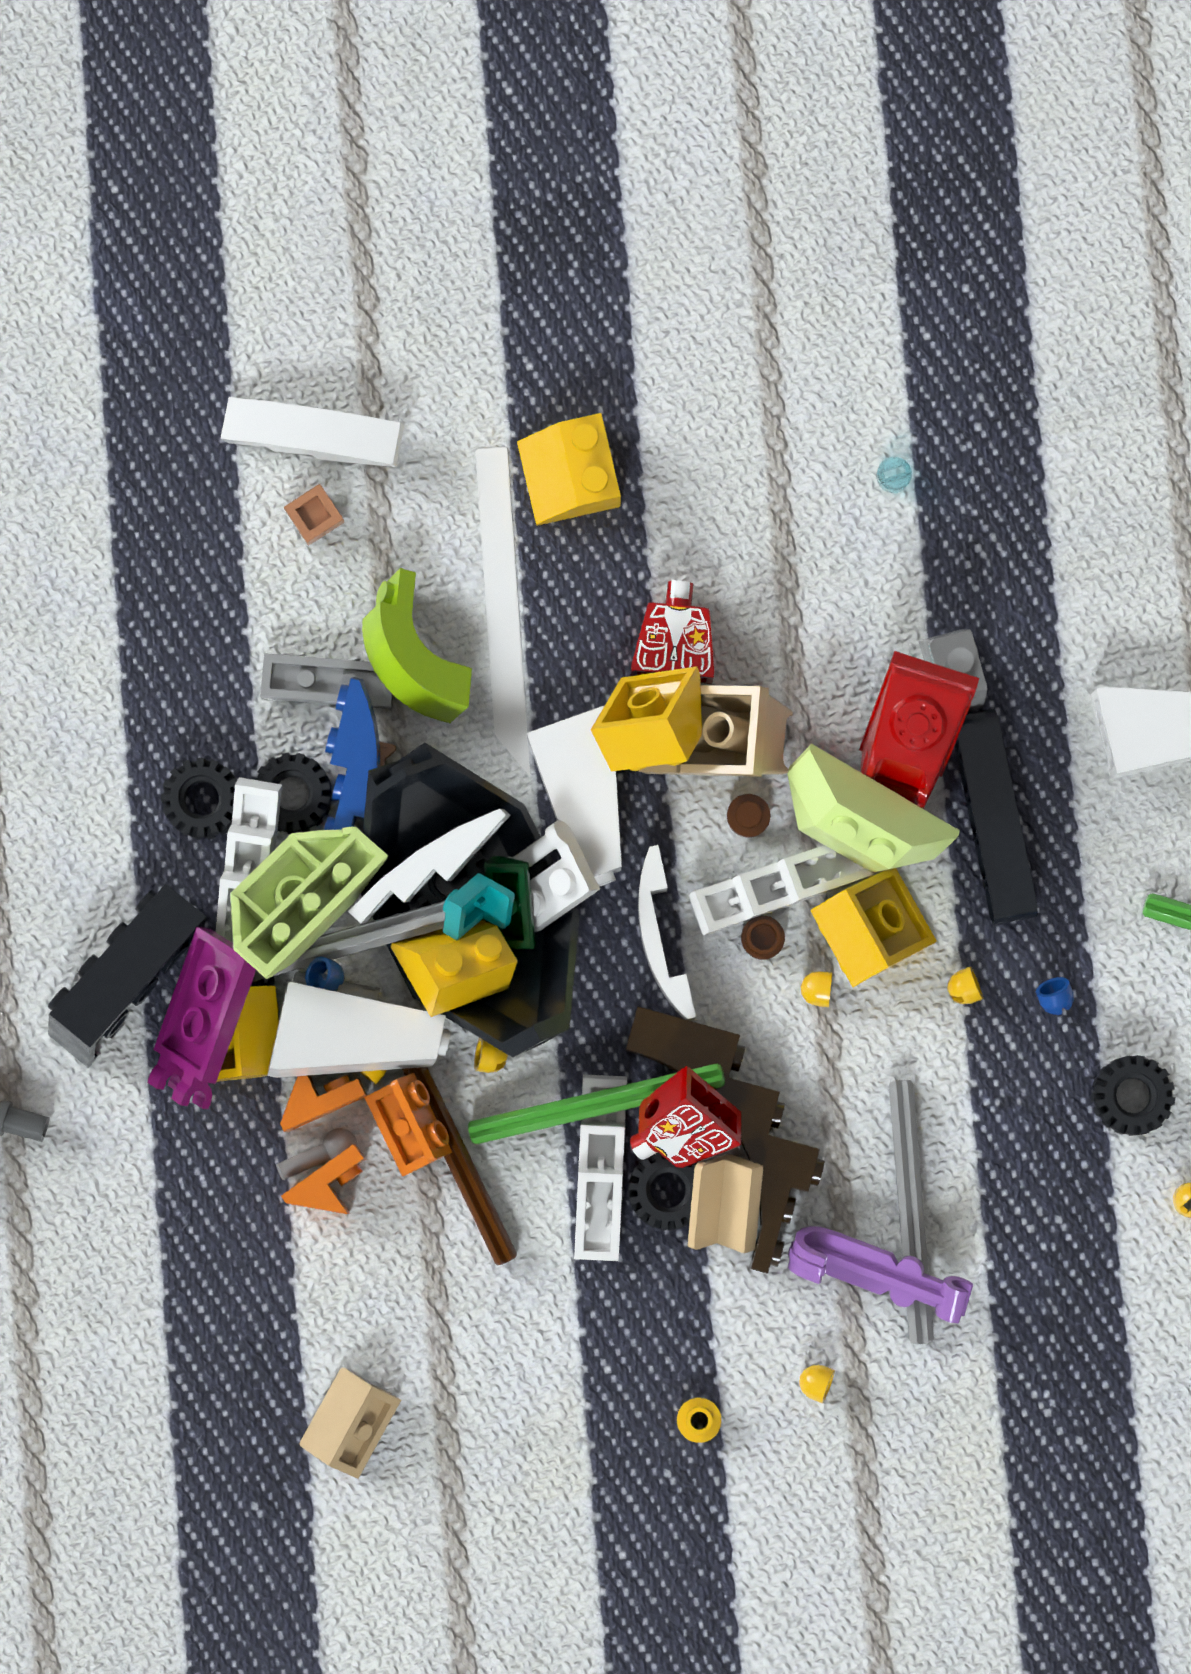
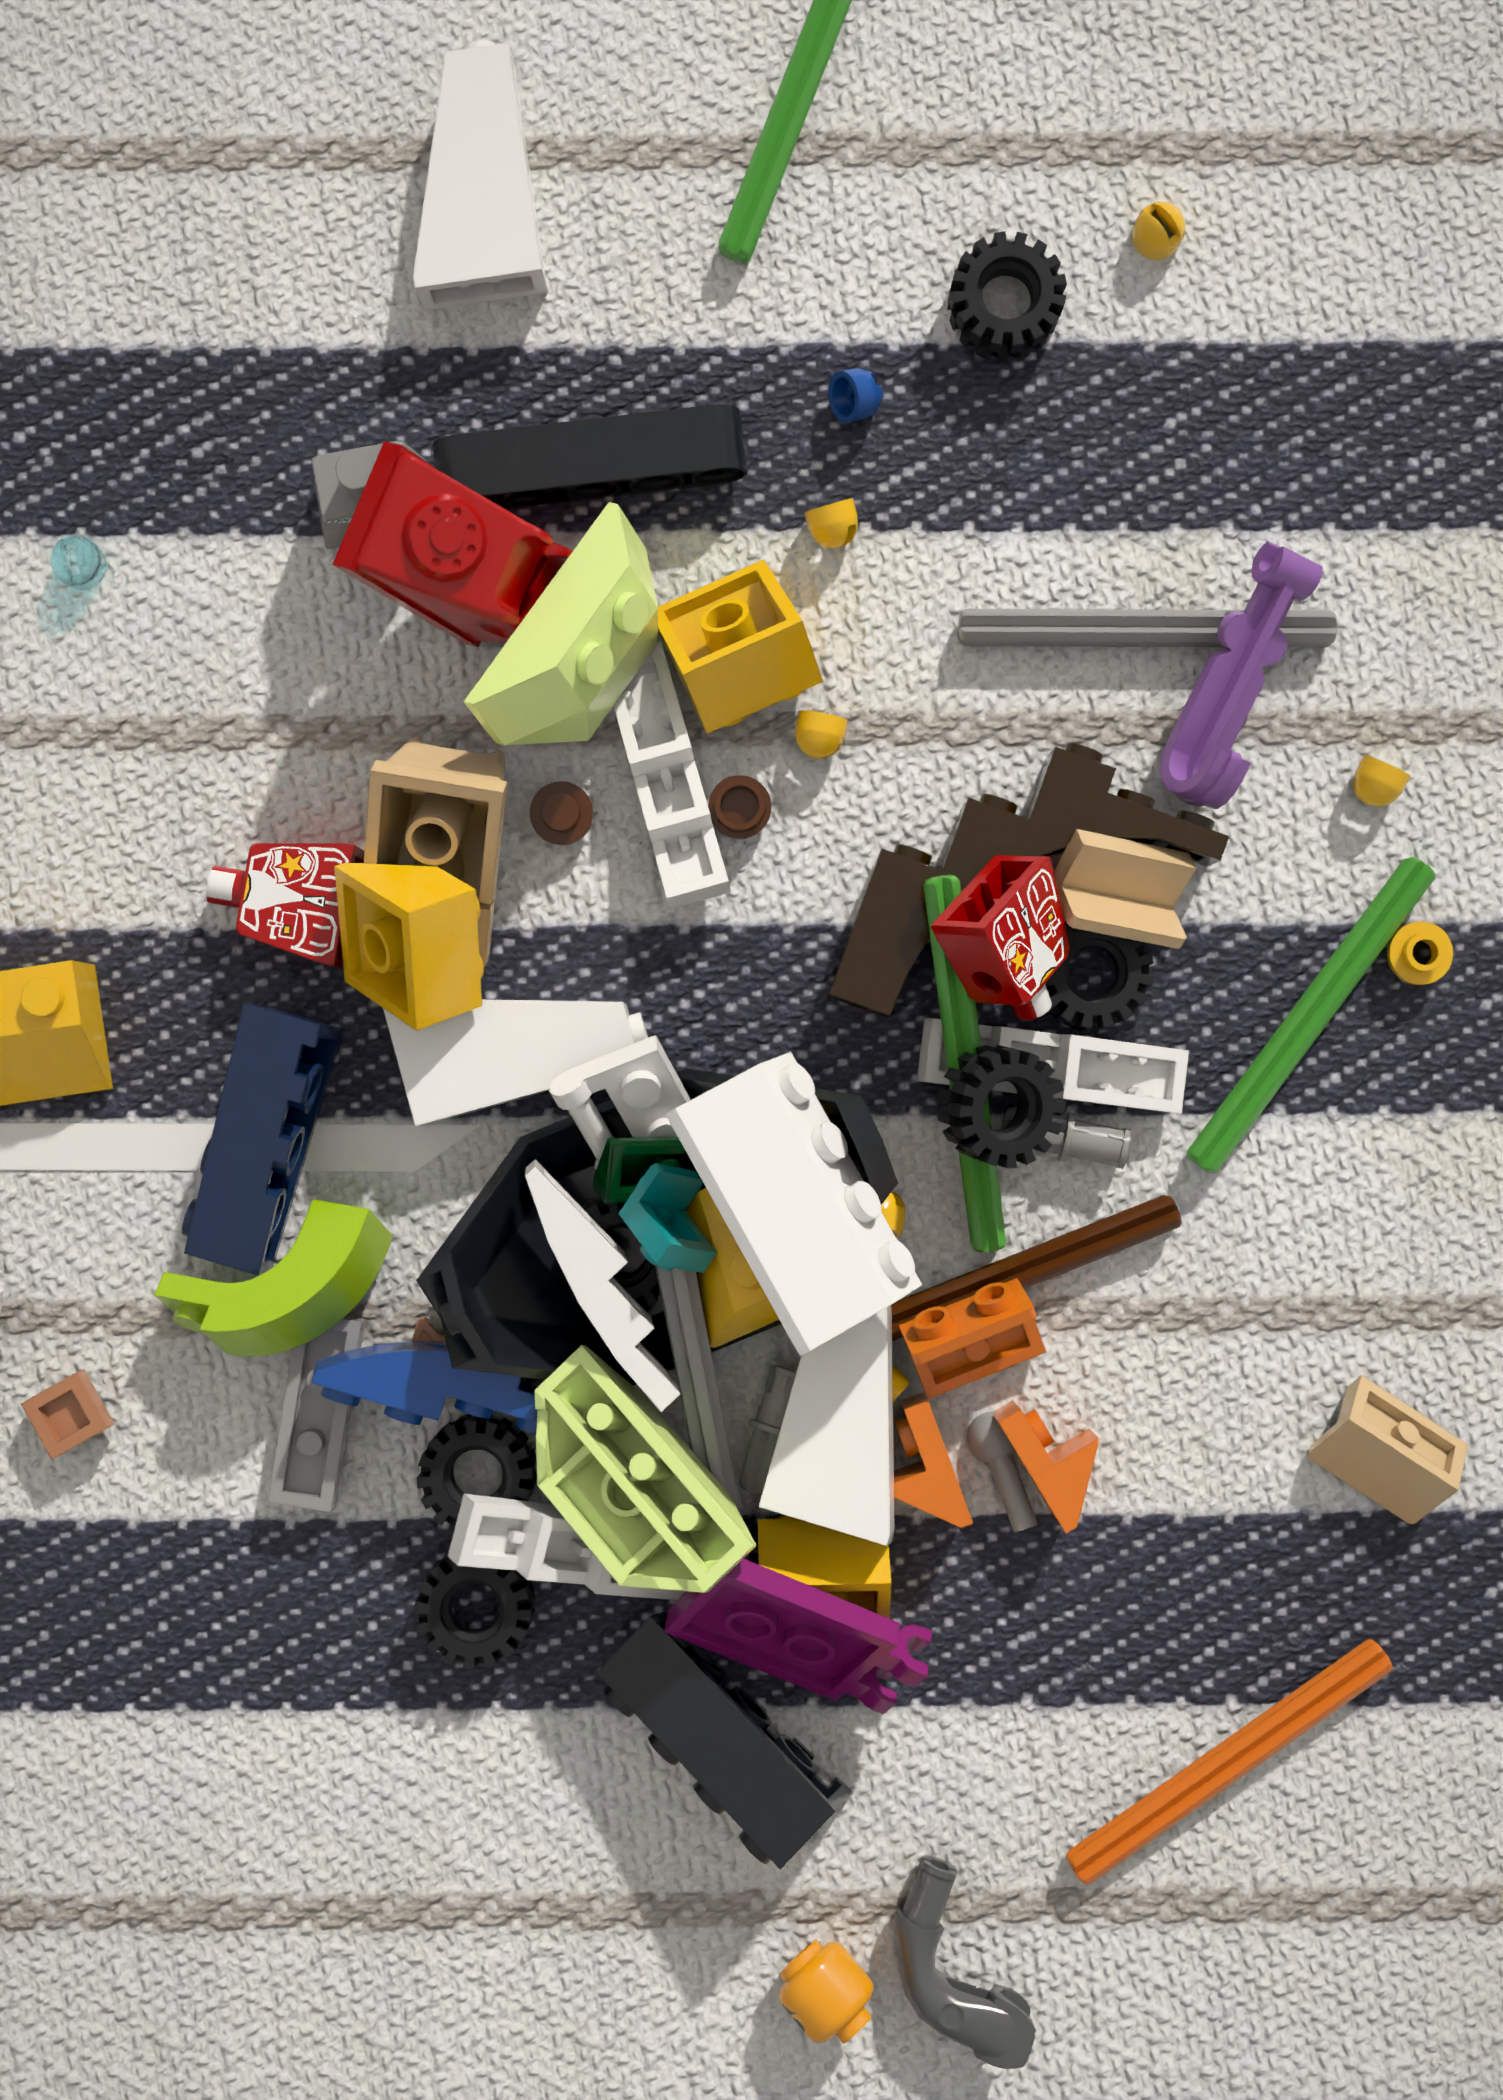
camera: 85 degrees left, 5 degrees up
blue hinge [305,956,345,992] -> none
white slope [638,845,696,1021] -> none
none -> dark blue wedge [182,1003,345,1276]
none -> white slope [666,1052,922,1356]
none -> black tyre [937,1045,1066,1168]
none -> light grey axle [1001,1107,1131,1169]
none -> orange axle [1066,1639,1393,1885]
none -> bright green axle [1186,857,1436,1174]

